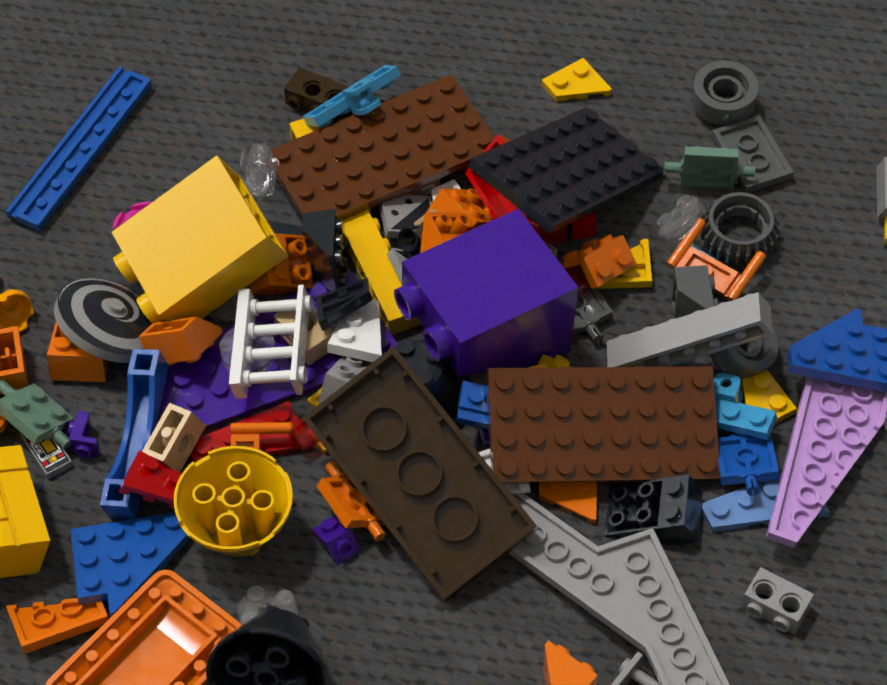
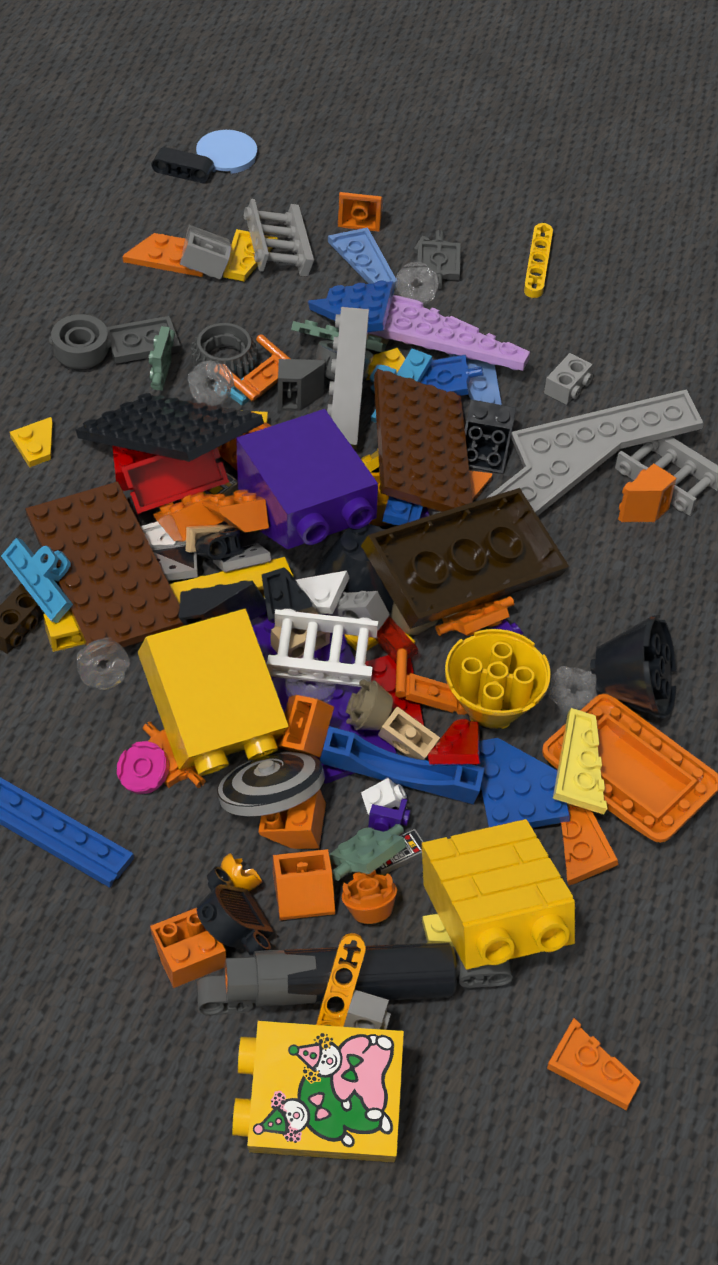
camera: 90 degrees left, 5 degrees down
none -> sand green wing [291,320,386,352]
none -> dark tan cone [346,679,393,730]
none -> white bracket [361,778,407,815]
none -> light yellow wing [553,708,607,814]

